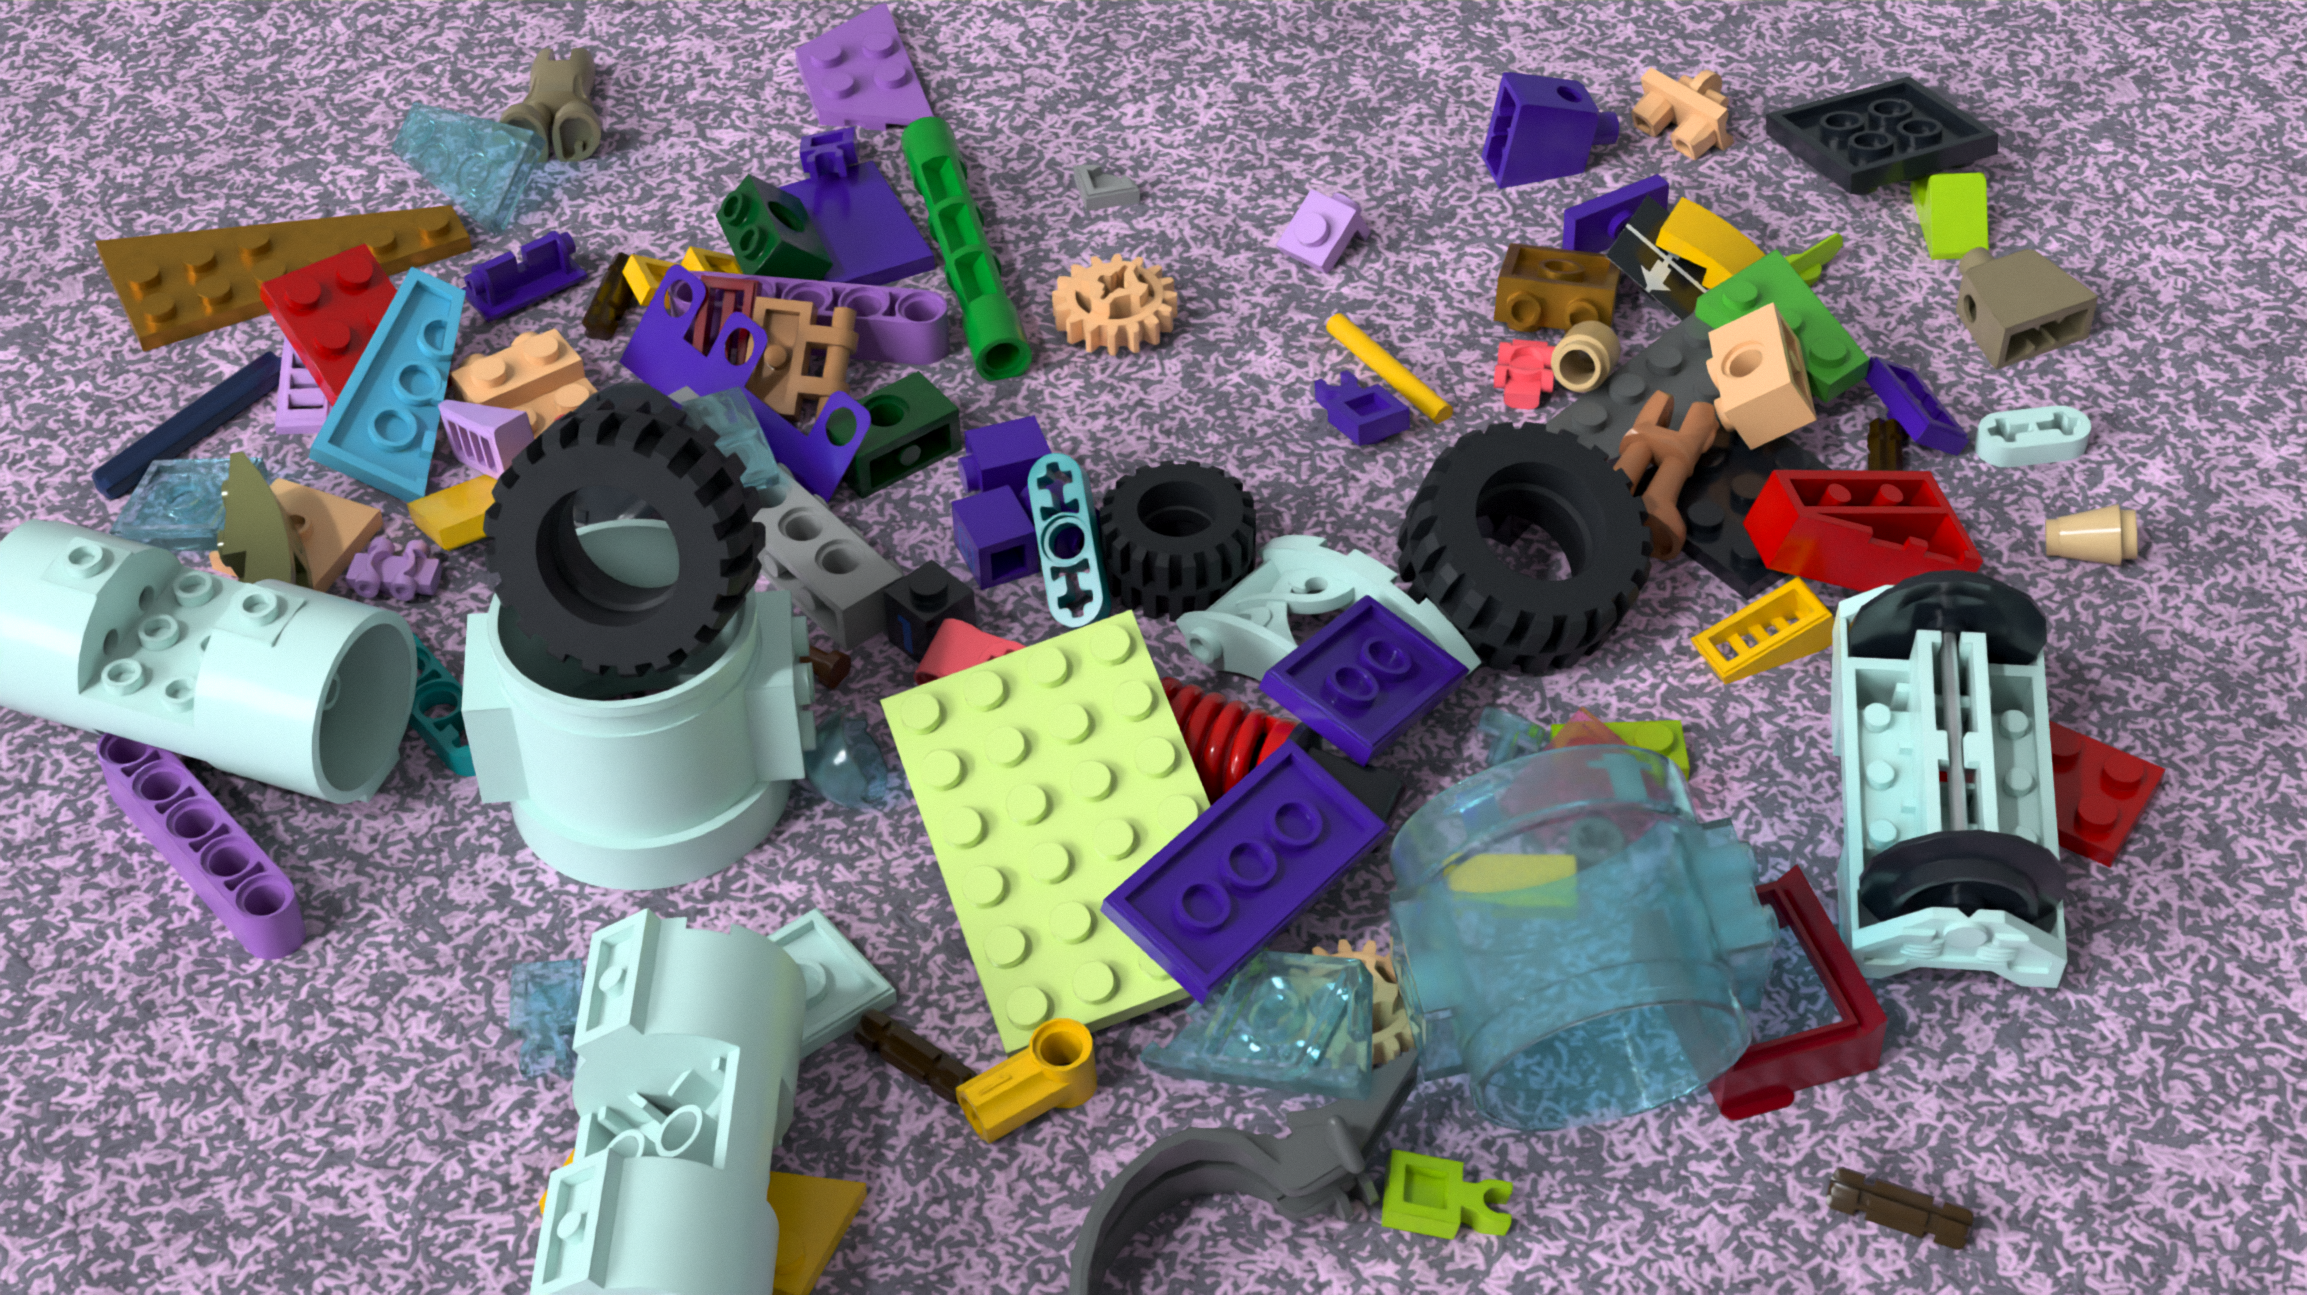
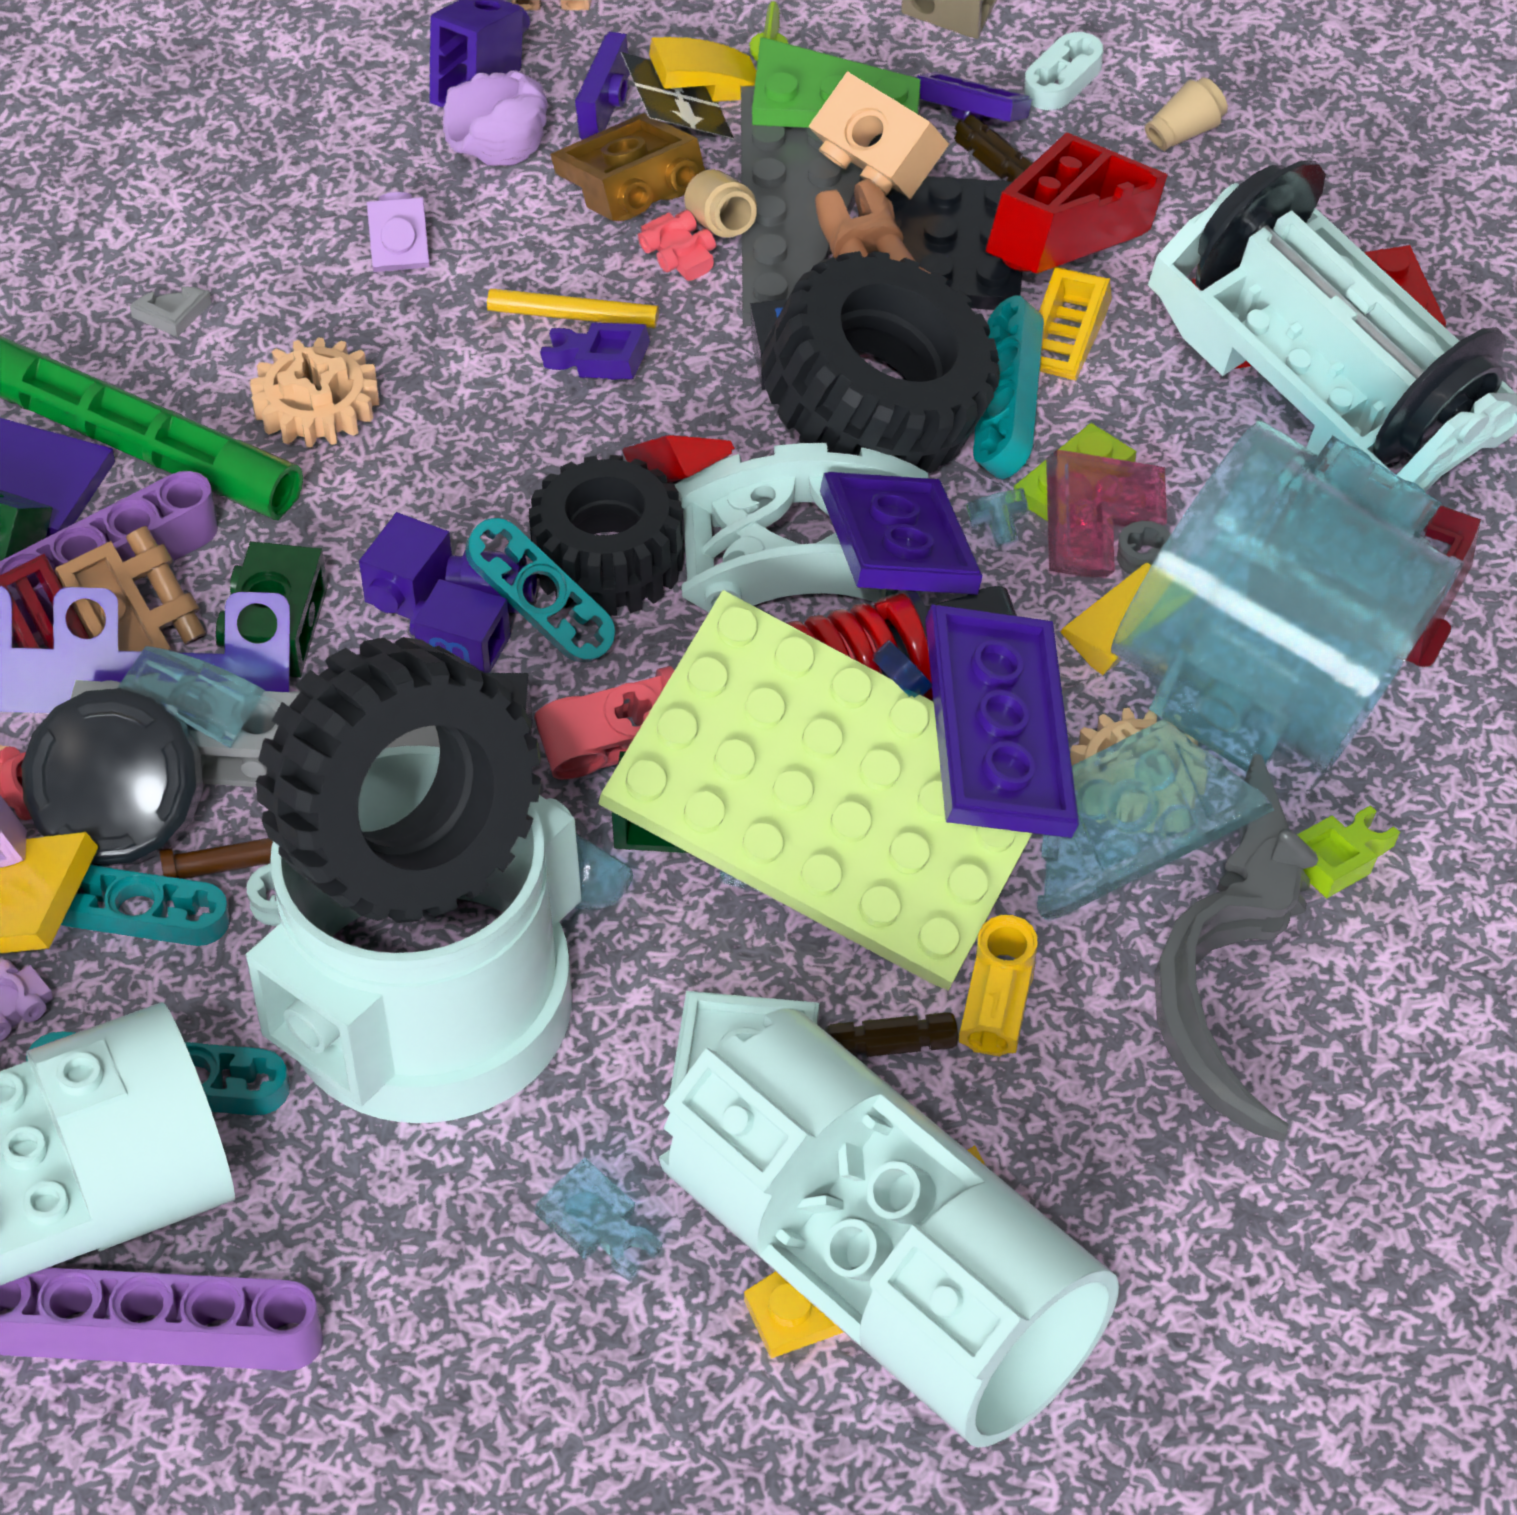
camera: 45 degrees left, 5 degrees up
none -> lavender hair [443,71,548,166]
none -> red slope [622,435,735,483]
none -> clear blue tile [872,639,932,698]
none -> teal beam [973,295,1044,479]

